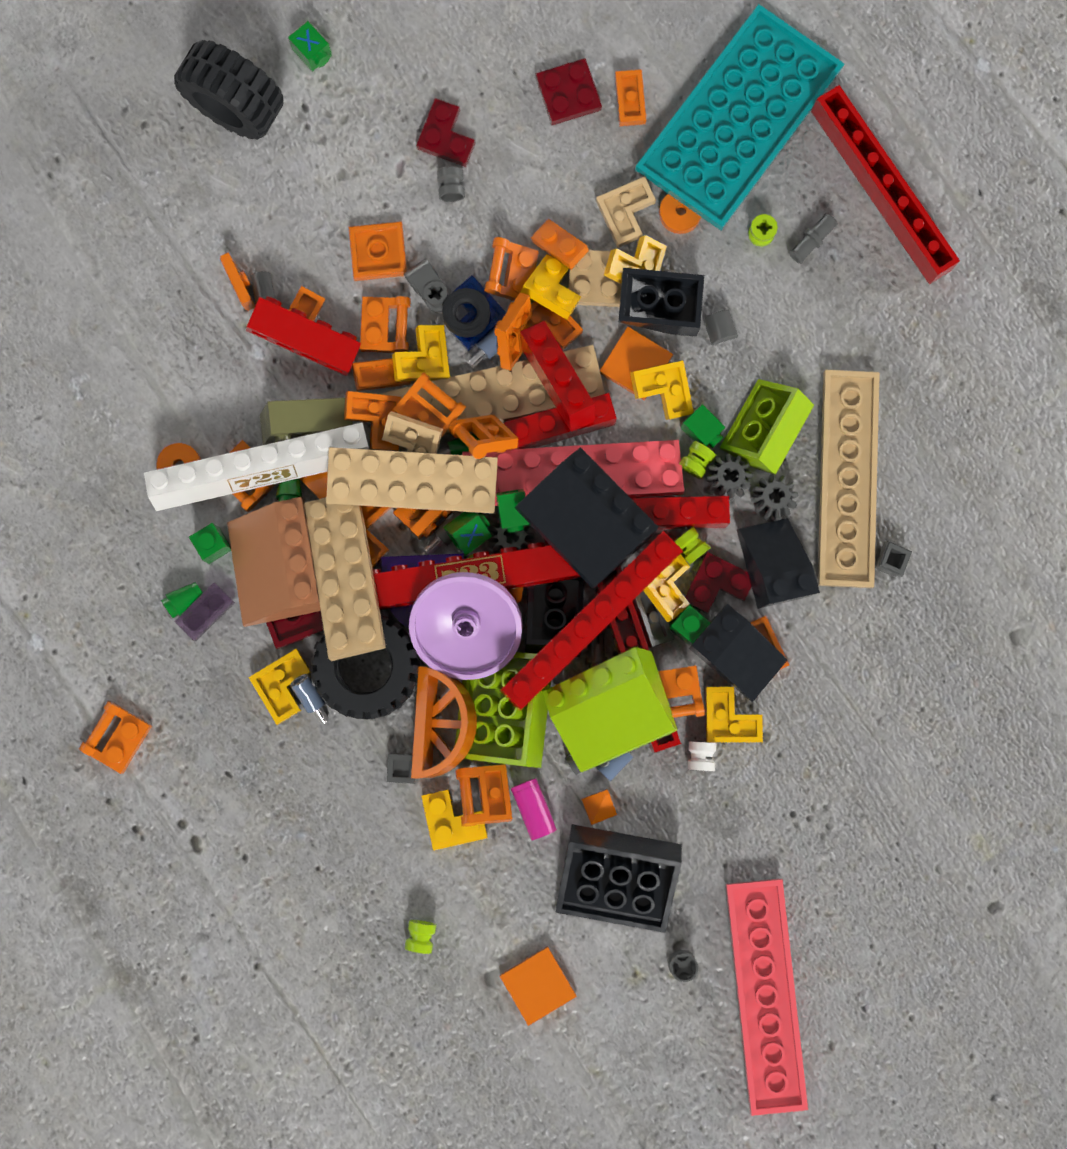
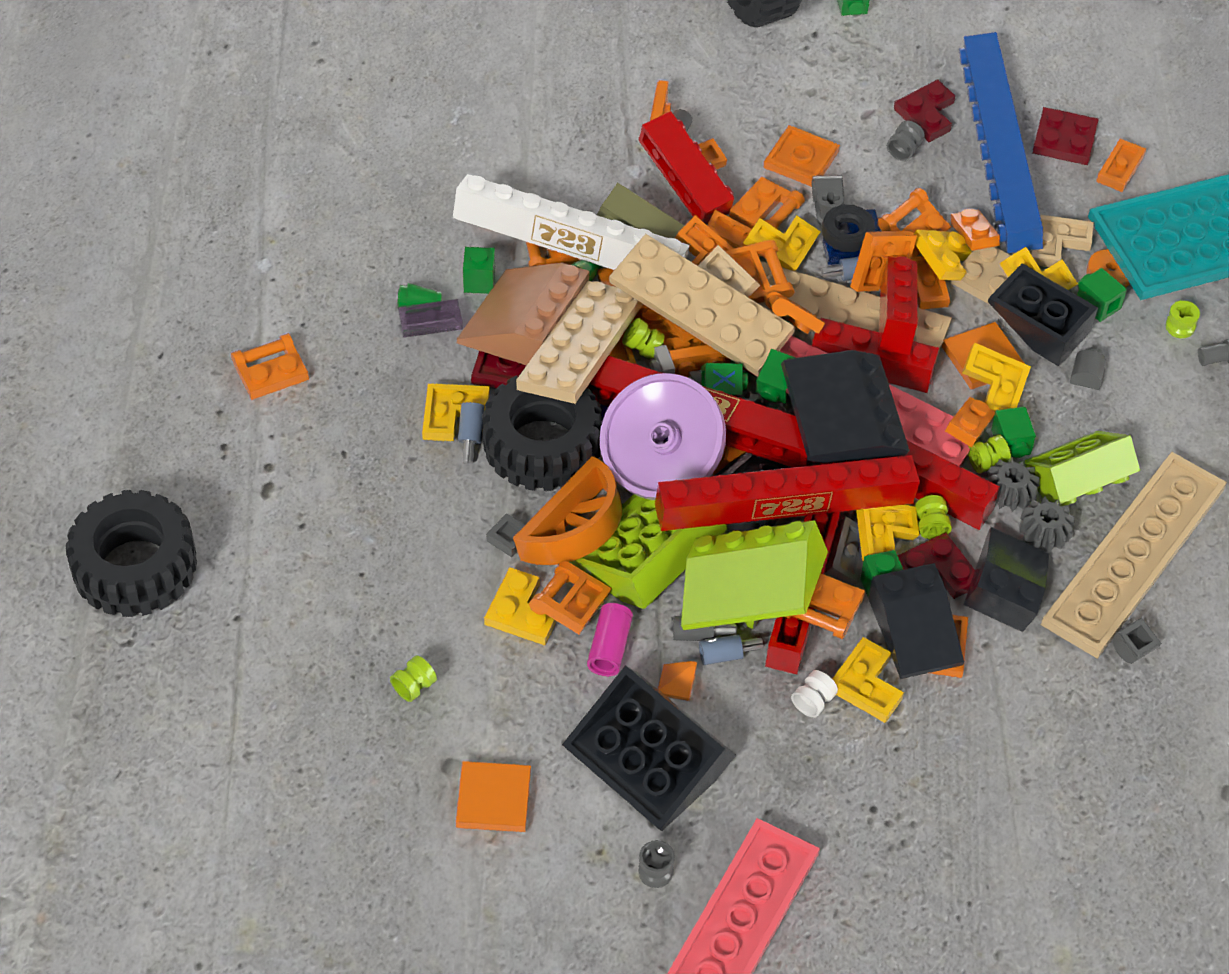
camera: 35 degrees right, 30 degrees down
none -> black tyre [66,490,197,617]
none -> lime wheel [622,318,665,360]
none -> light grey plate [650,345,675,374]
none -> orange plate [945,397,995,448]
none -> blue brick [959,32,1043,253]
none -> green brick [1077,268,1127,322]

